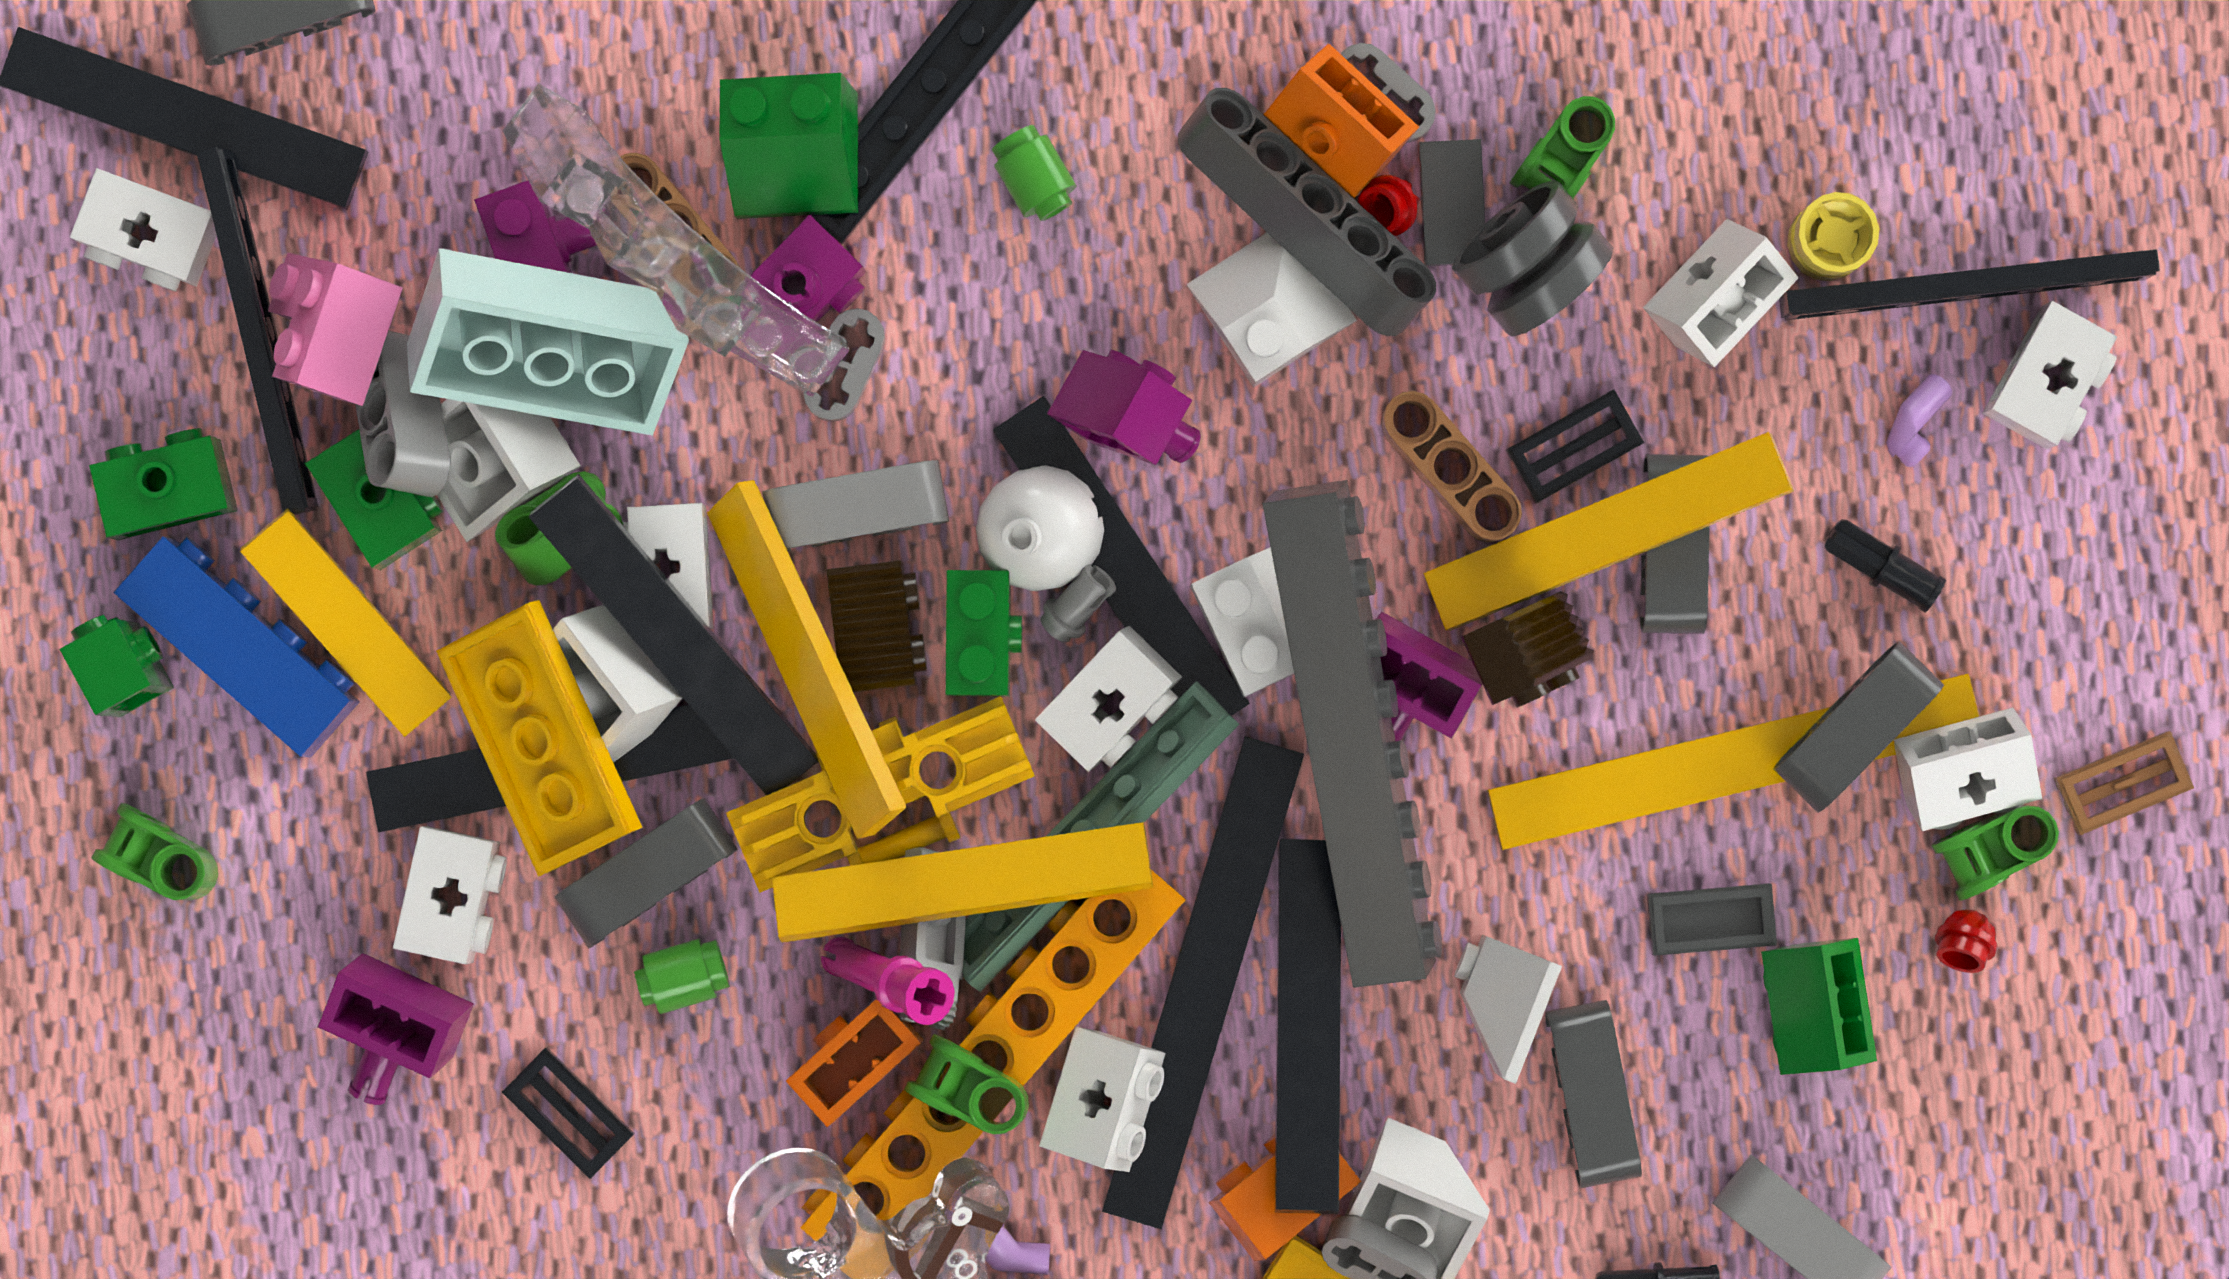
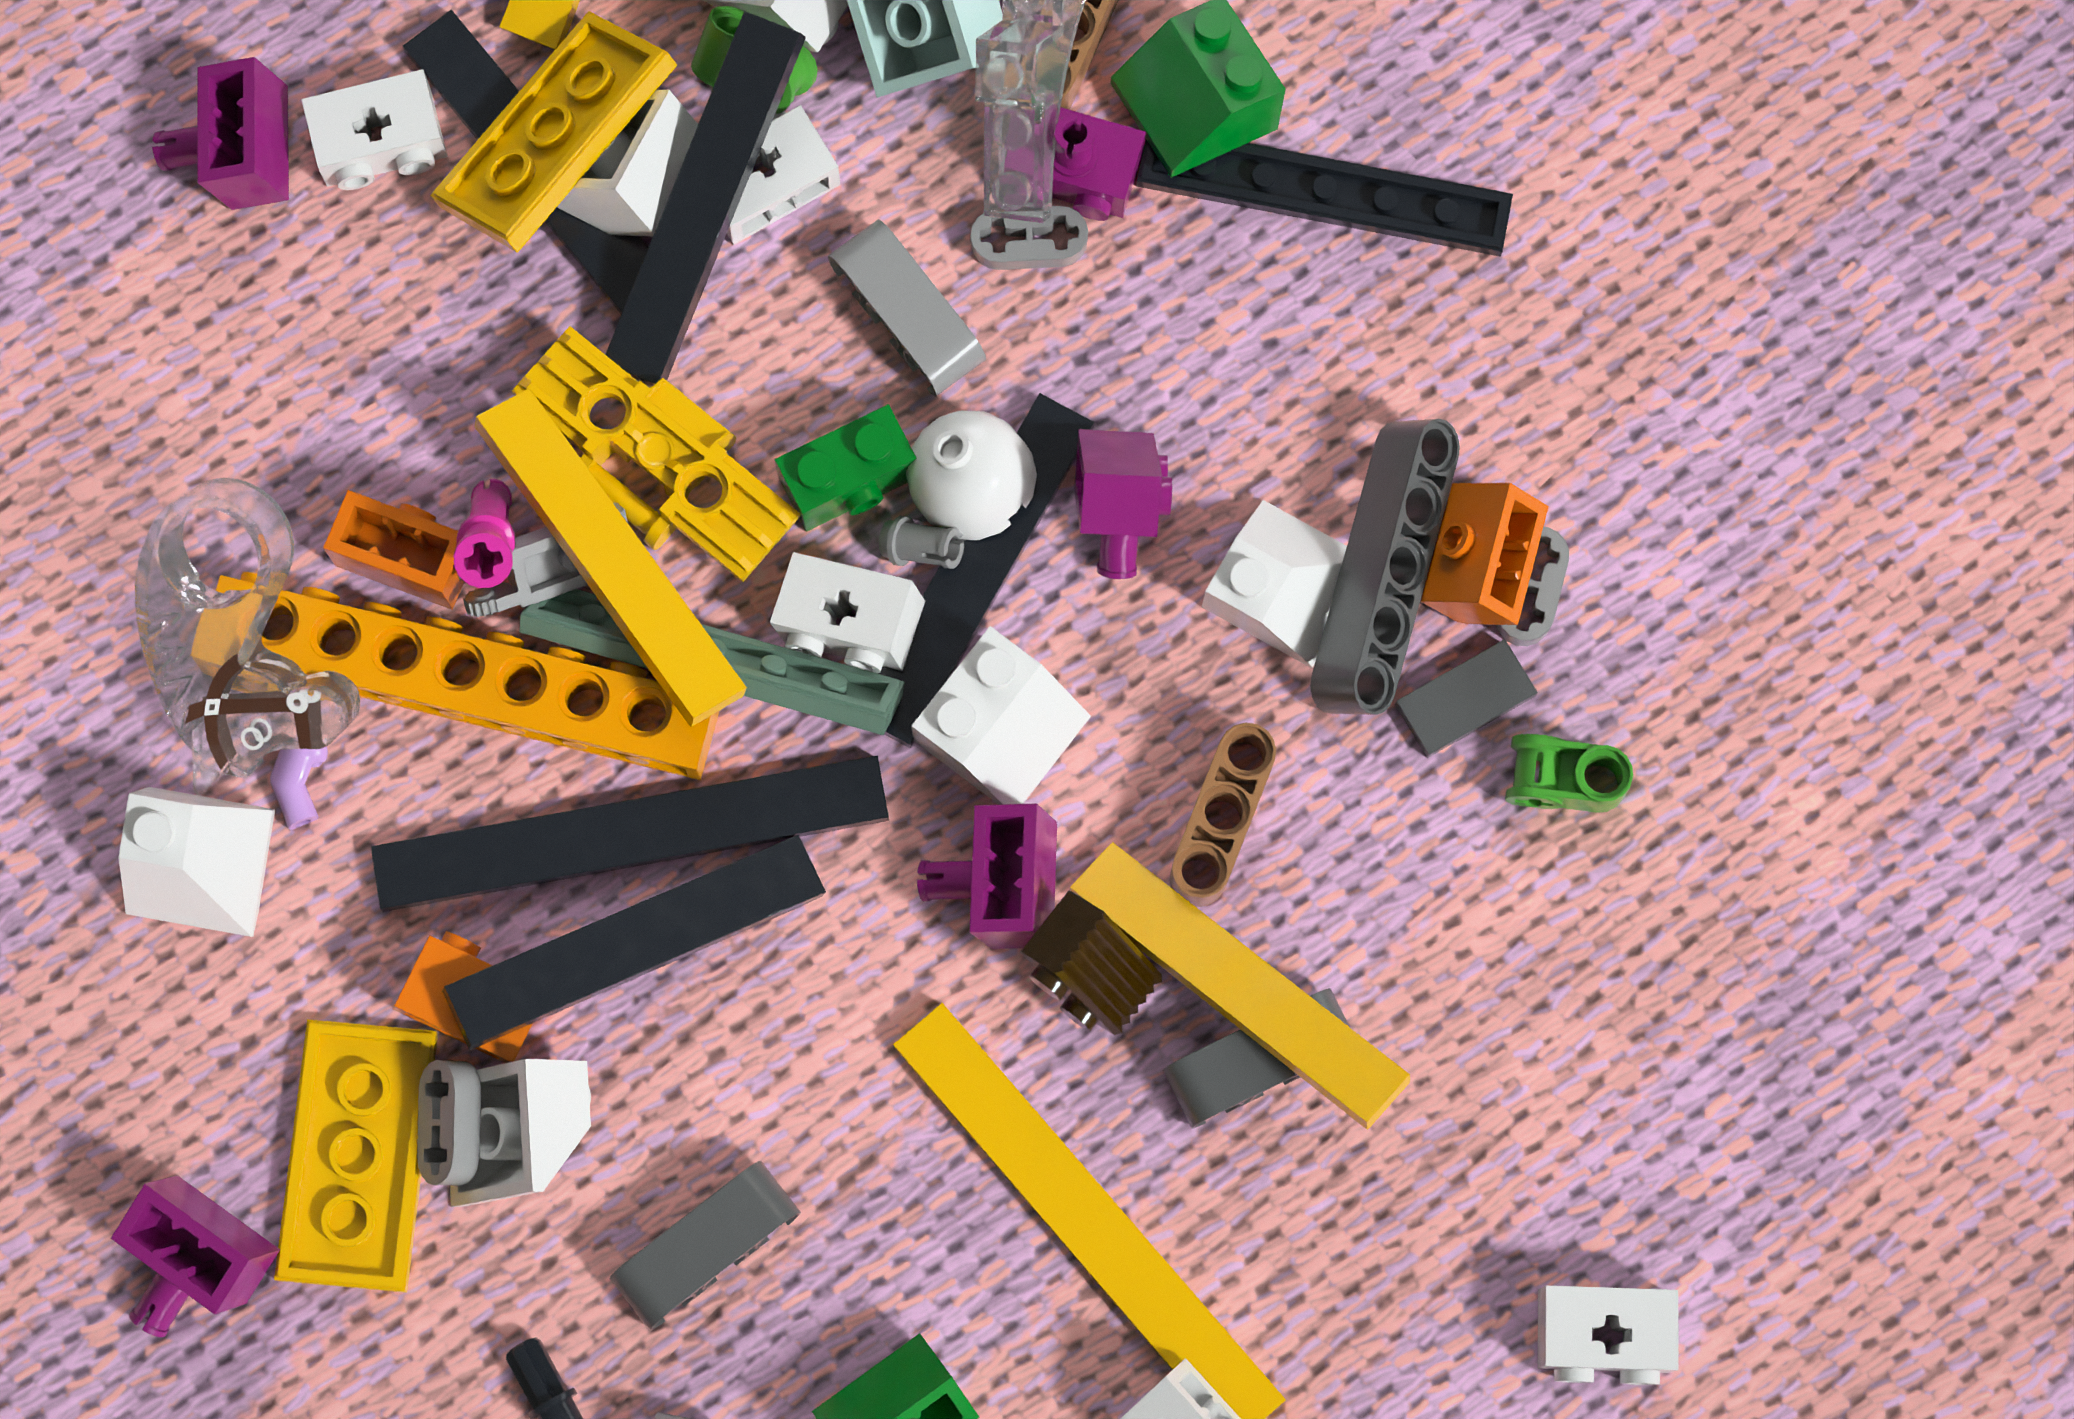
camera: 60 degrees right, 10 degrees down
black tile [502,1047,635,1179] -> none
dark grey beam [555,798,738,949] -> none
bright green brick [634,938,730,1015] -> none
yellow tile [707,480,907,839] -> none
dark brown brick [827,560,927,693] -> none
bright green piece [904,1034,1029,1134] -> none
bright green brick [992,125,1077,221] -> none
white brick [1039,1027,1166,1172] -> none
dark grey brick [1262,480,1442,988] -> none
red plate [1357,175,1420,236] -> none
dark grey wheel [1452,180,1613,337] -> none
white slope [1454,935,1562,1084] -> none
black tile [1505,389,1644,504] -> none
white brick [1643,219,1799,367] -> none
dark grey tile [1647,883,1777,956] -> none
dark grey beam [1773,641,1944,813] -> none
black tile [1779,249,2160,321] -> none
light yellow wheel [1787,192,1880,281] -> none
black axle [1824,519,1946,613] -> none
lavender arm [1886,374,1952,467] -> none

